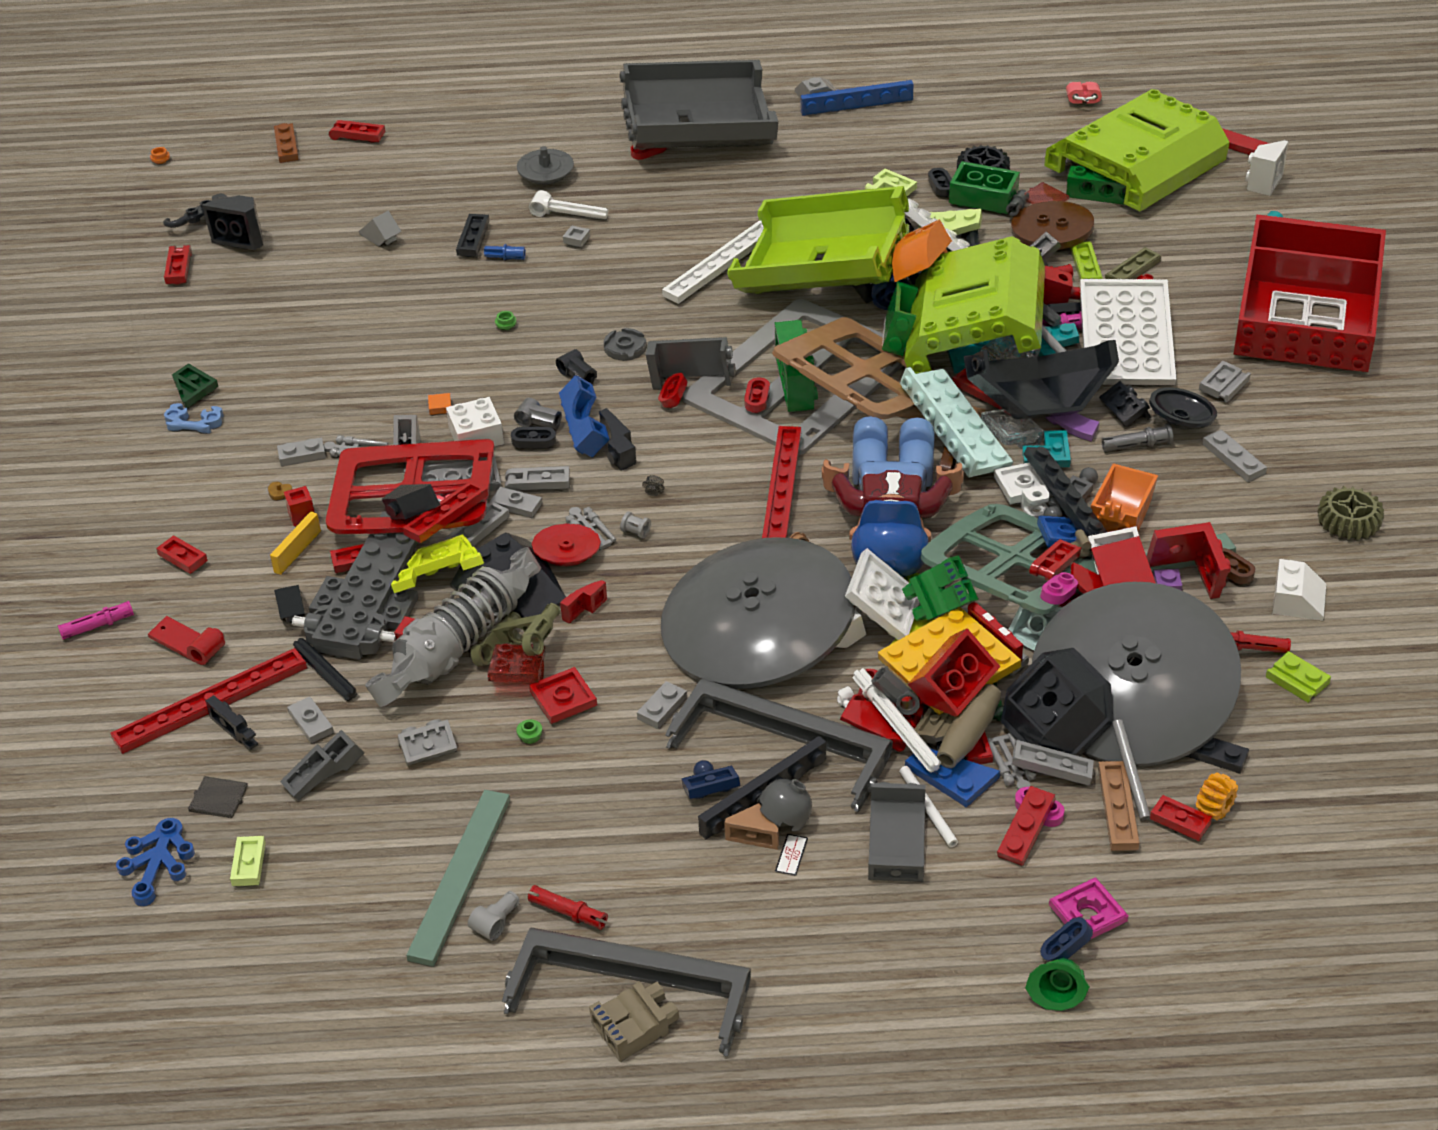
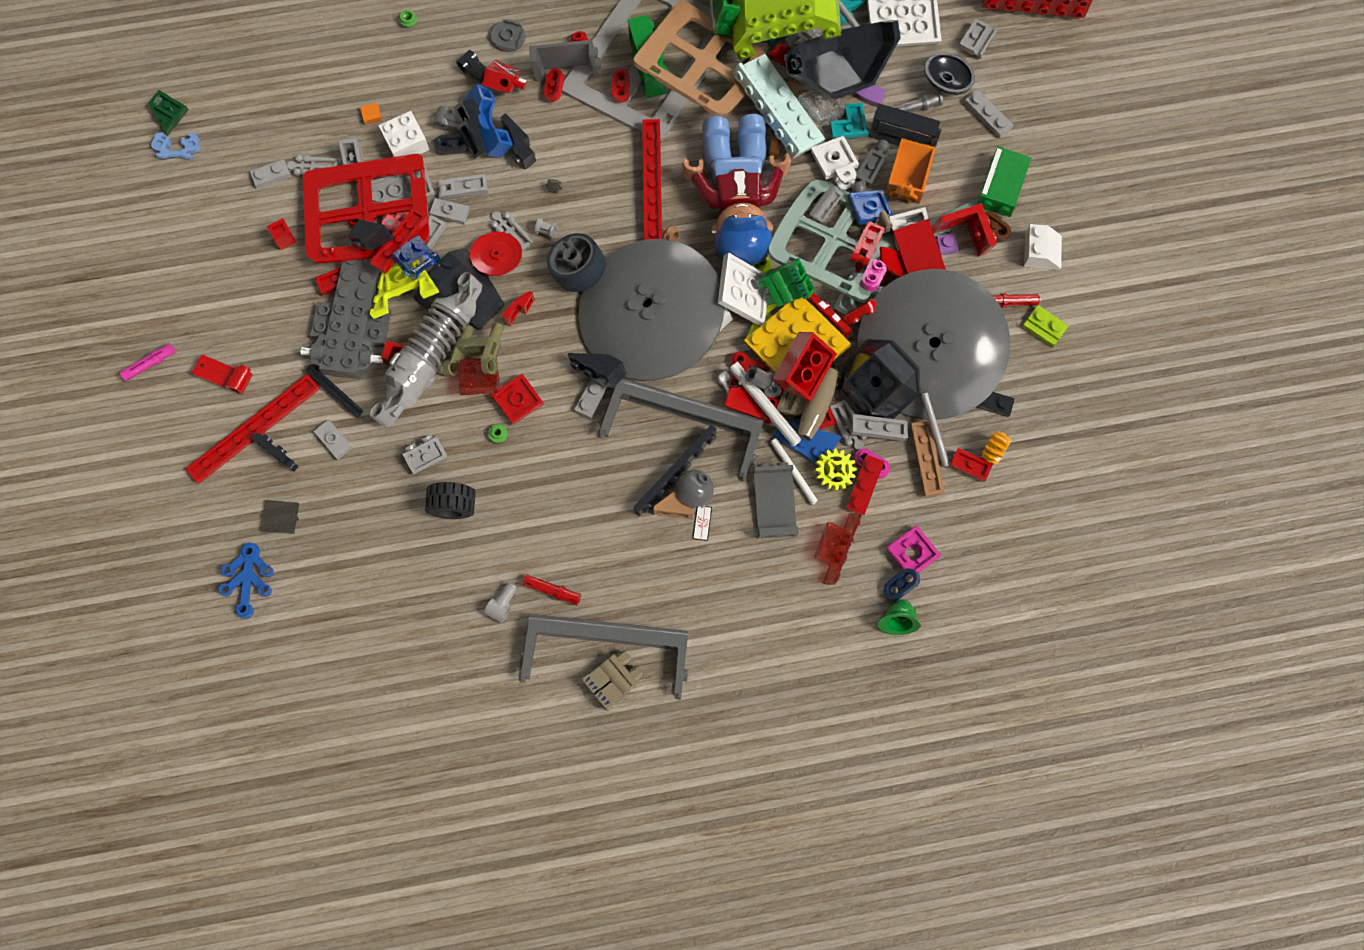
camera: 10 degrees left, 30 degrees up
red plate [156,535,208,574] -> none
yellowish green plate [230,836,266,886] -> none
pearl gold piece [268,481,292,501] -> none
yellow tile [270,512,321,575] -> none
black slope [274,585,305,623] -> none
dark grey slope [280,730,365,801] -> none
sand green tile [406,789,510,967] -> none
dark blue plate [681,760,740,799] -> none
black plate [1023,447,1107,537] -> none
black bracket [1099,381,1151,427] -> none
olive gear [1317,486,1384,541] -> none
none -> clear blue plate [390,235,440,280]
none -> black tyre [425,482,476,519]
none -> black slope [453,97,488,159]
none -> red torso [482,60,527,93]
none -> wheel [547,233,606,292]
none -> black slope [567,353,627,389]
none -> light grey plate [810,184,844,223]
none -> neon yellow gear [814,449,857,491]
none -> clear red bracket [814,512,862,585]
none -> red plate [842,298,877,325]
none -> black window [869,103,942,147]
none -> green panel [976,146,1032,217]

